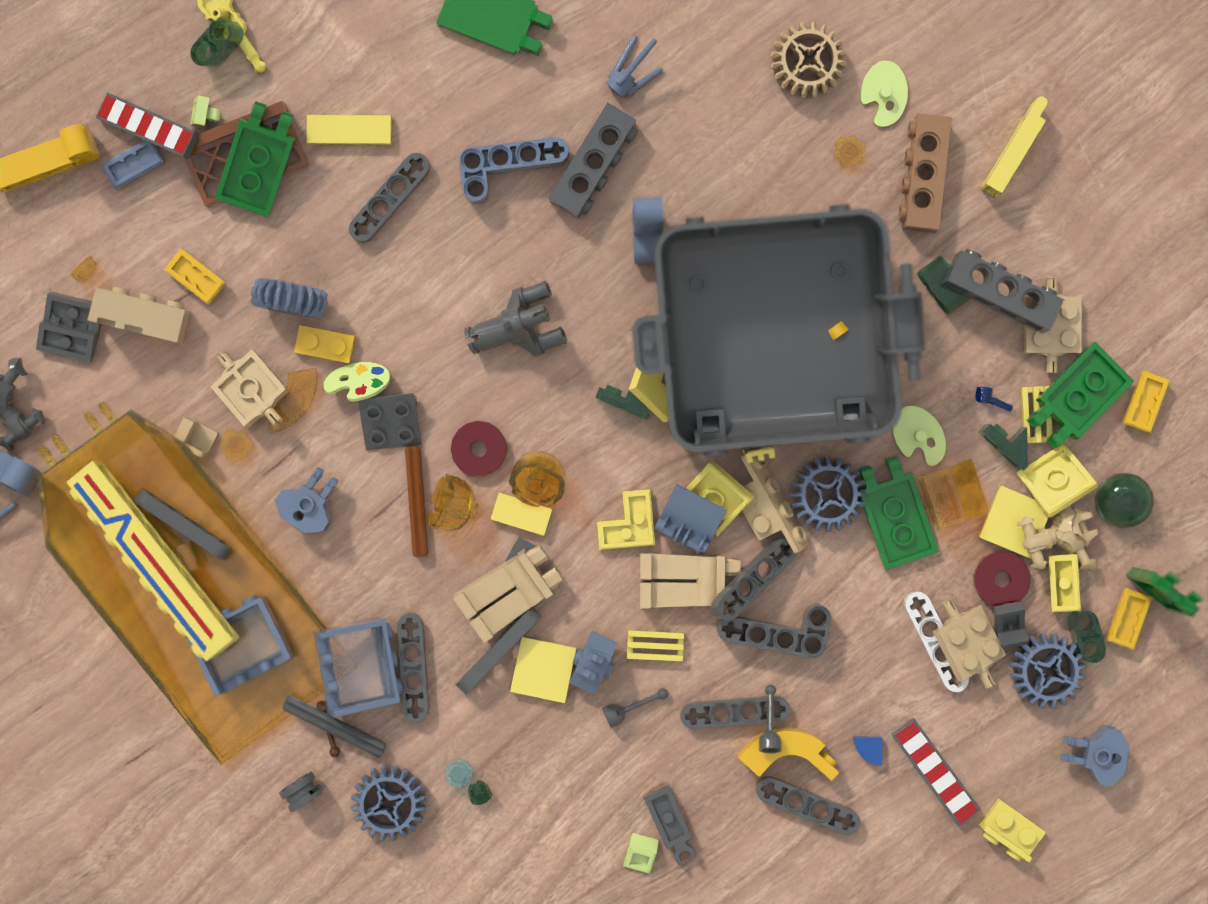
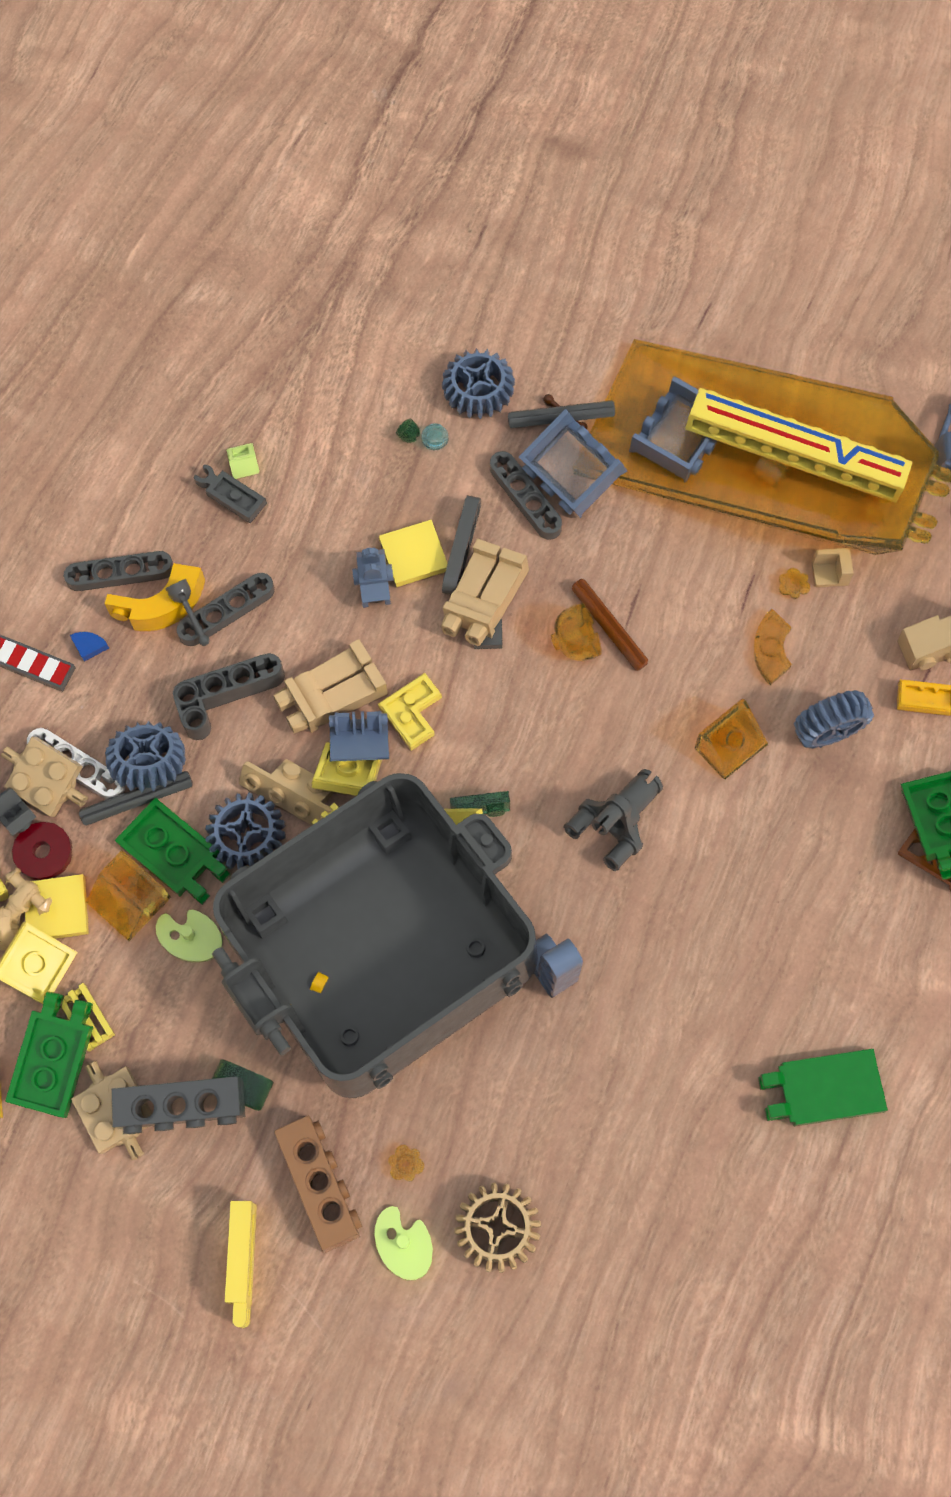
camera: 150 degrees right, 20 degrees down
dark grey beam [134,488,233,560] -> none
tan plate [210,349,289,429] -> none
sand blue hinge [275,467,338,533] -> none
dark grey wheel [278,771,324,812] -> none
yellow plate [294,325,356,364] -> none
light yellow tile [307,115,392,145] -> none
yellowish green piece [324,362,390,402] -> none
dark grey beam [349,153,430,243] -> none
dark grey hinge [358,393,422,450] -> none
dark red tile [451,421,507,477] -> none
sand blue beam [459,137,569,204] -> none
light yellow tile [491,492,553,536] -> none
clear yellow cylinder [509,451,566,507] -> none
dark grey brick [549,102,638,219] -> none
dark grey hinge [602,688,668,728] -> none
sand blue plant [606,35,663,98] -> none
light yellow tile [627,630,684,661] -> none
dark grey beam [711,538,796,621] -> none
clear blue hand [975,387,1013,412] -> none
clear green slope [978,424,1028,471] -> none
none -> dark grey axle [79,771,193,825]
none -> sand blue gear [105,721,186,793]
none -> clear yellow slope [695,699,768,779]

